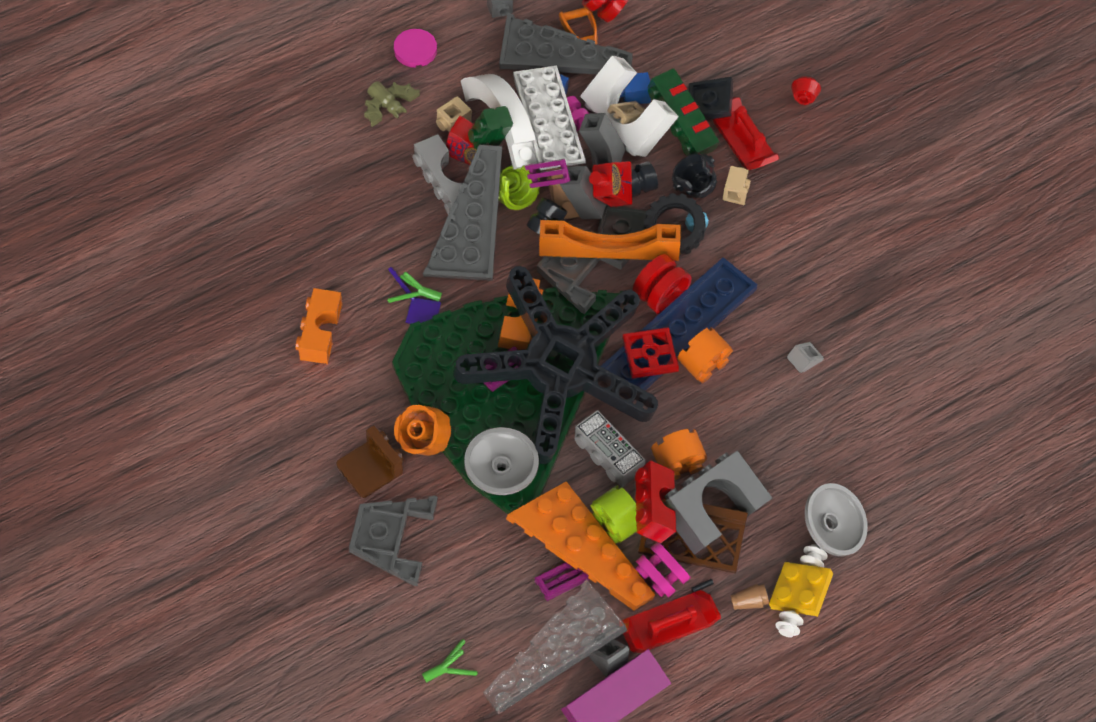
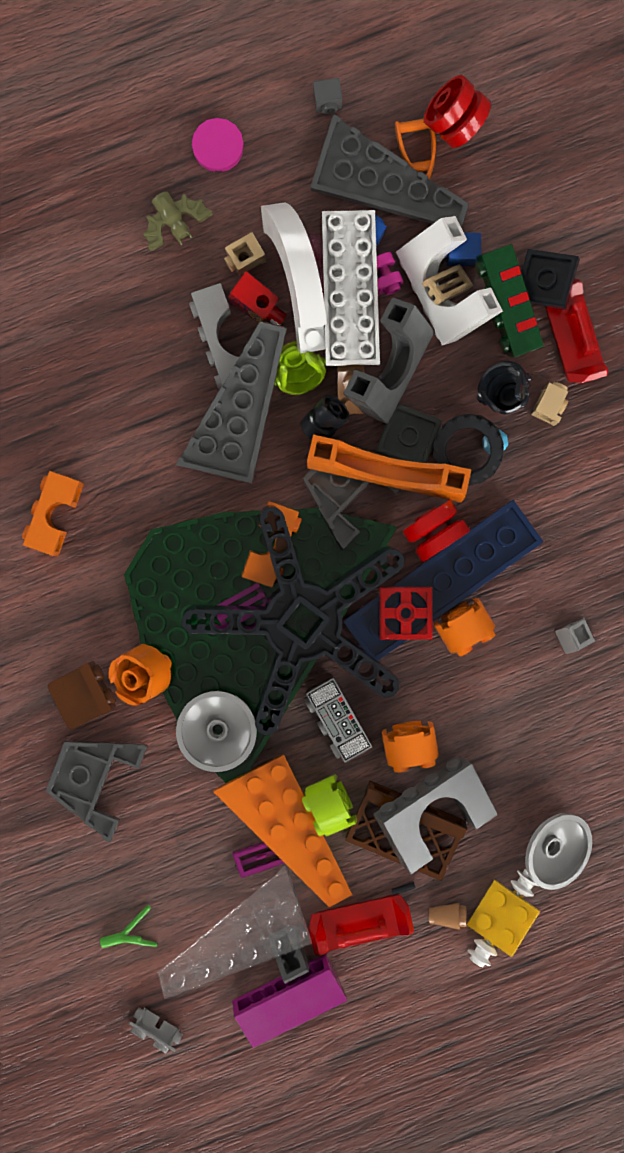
camera: 15 degrees right, 30 degrees up
bright green plant [387,272,442,303] -> none
dark purple piece [388,267,441,324] -> none
dark green brick [468,106,513,150] -> none
magenta tile [525,159,570,188] -> none
red torso [589,161,632,207] -> none
black wheel [631,161,658,197] -> none
red arch [635,460,676,543] -> none
dark pink brick [635,542,691,598] -> none

